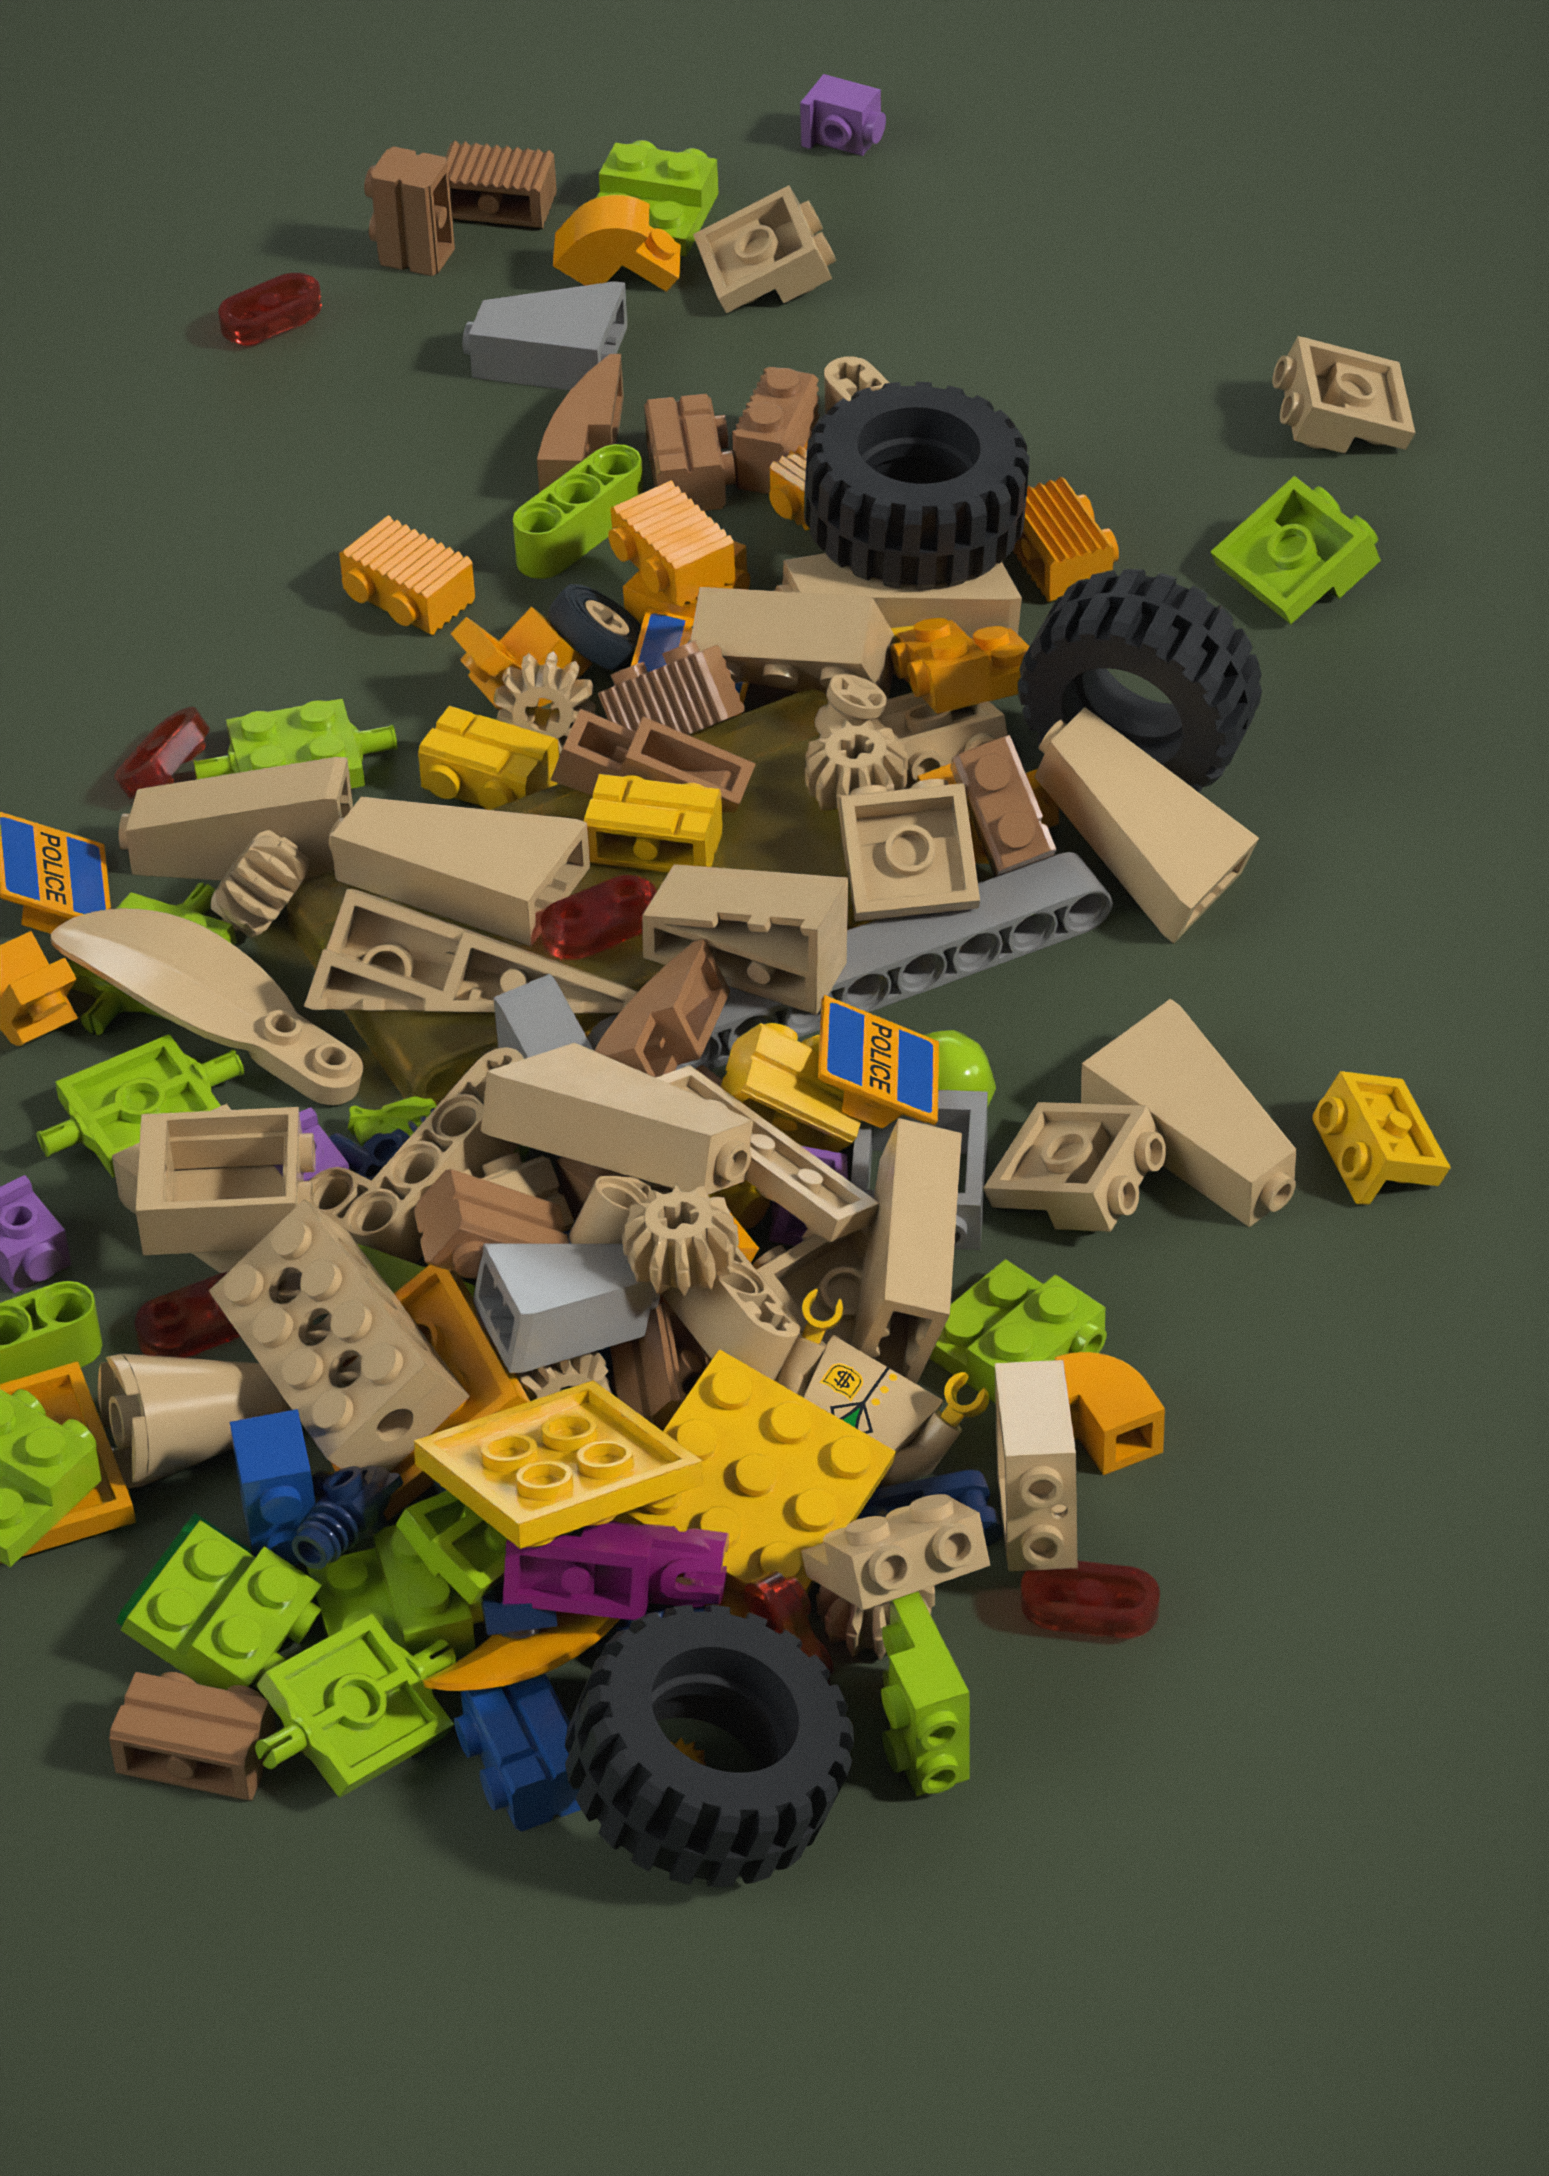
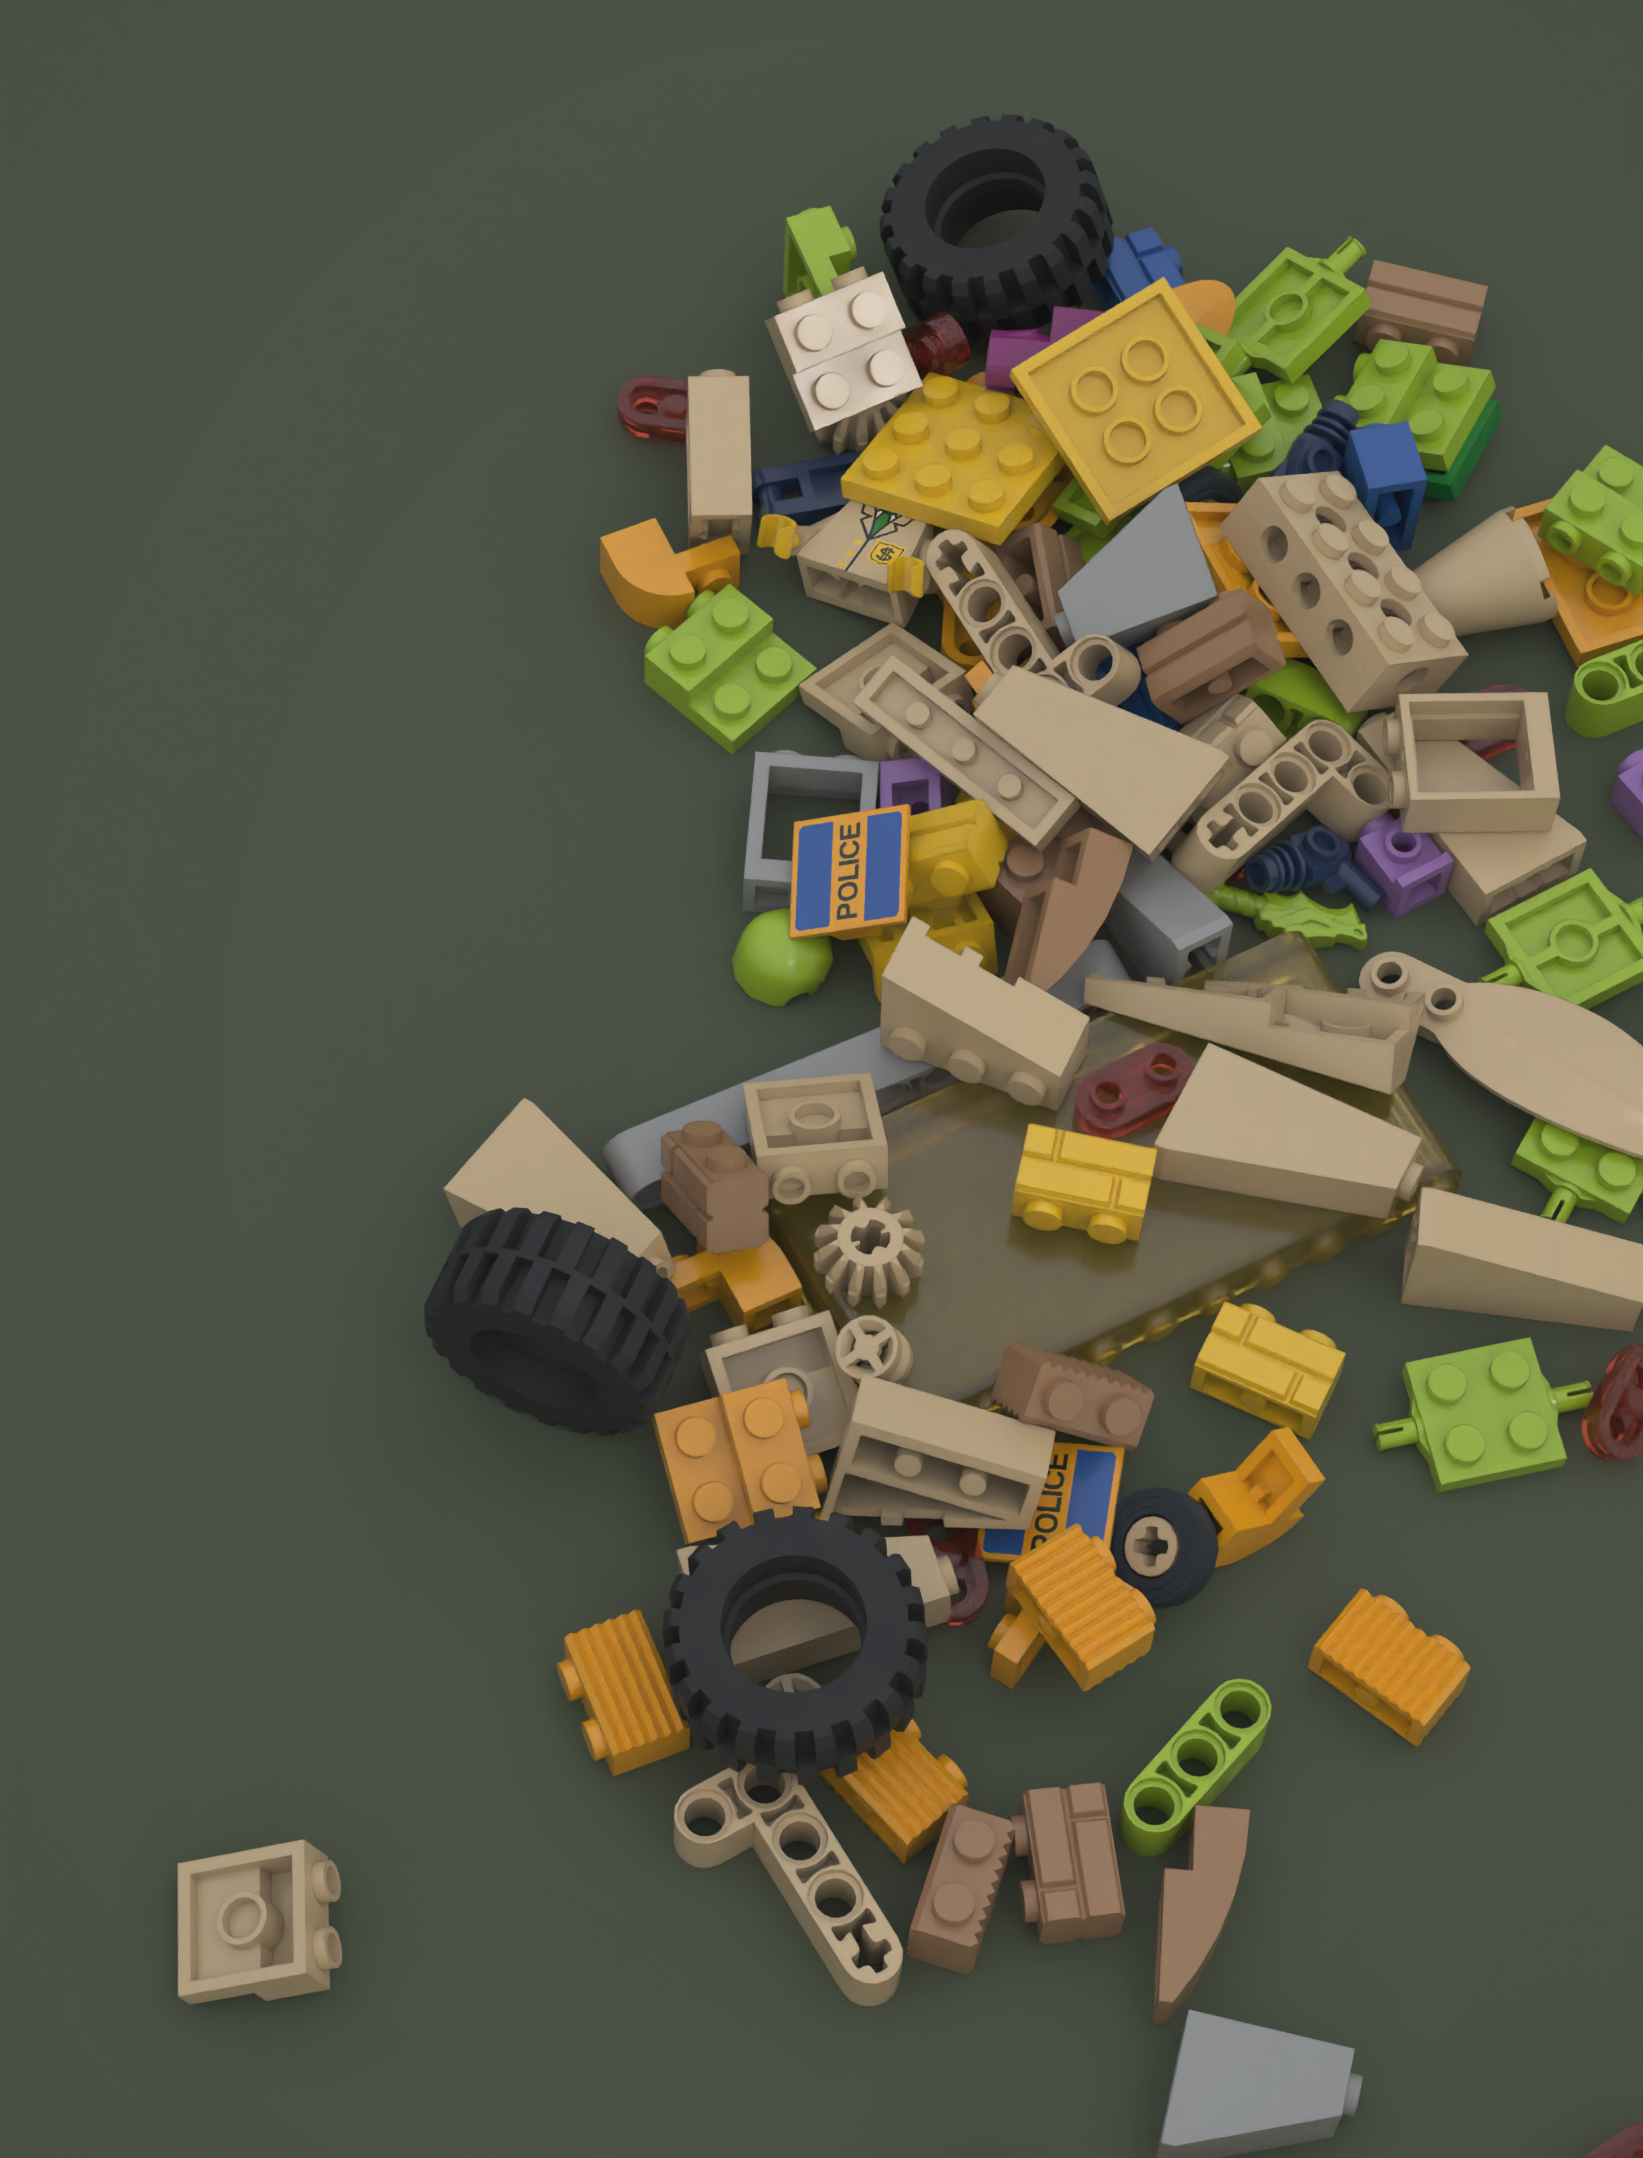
camera: 175 degrees right, 15 degrees up
tan gear [211,829,309,938] -> none
tan gear [494,651,596,754] -> none
medium nougat slope [550,709,756,813] -> none
tan gear [622,1183,739,1297] -> none
tan slope [851,1118,962,1384] -> none
tan plate [983,1102,1166,1232] -> none
tan slope [1081,999,1296,1227] -> none
lime plate [1210,476,1381,625] -> none
yellow bracket [1312,1071,1451,1205] -> none

